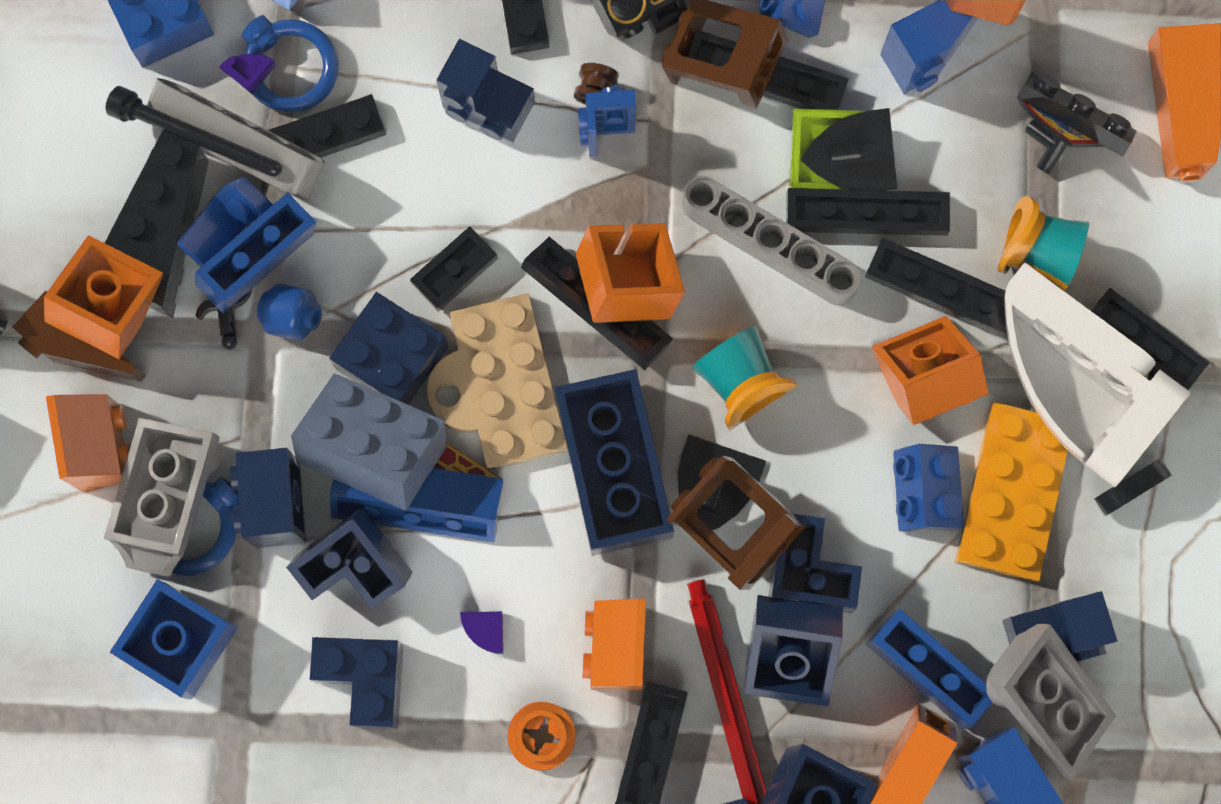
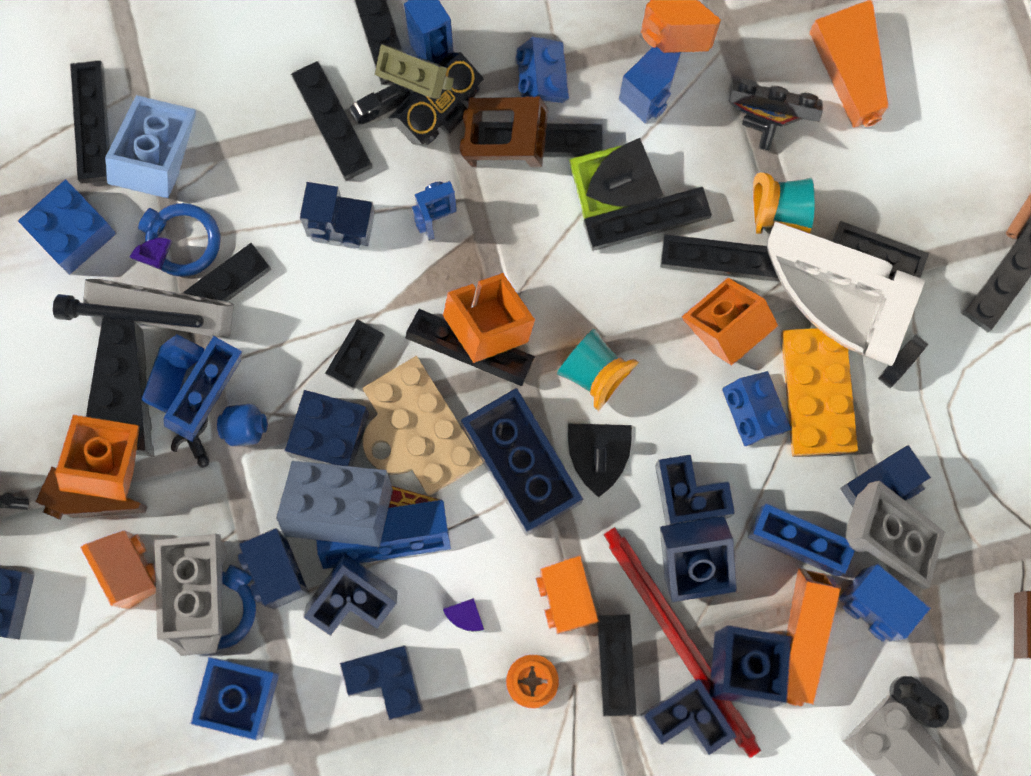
camera: 20 degrees left, 0 degrees up
reddish brown wheel [574,63,619,105] -> none
reddish brown window [666,456,806,590] -> none
light grey beam [683,176,861,305] -> none

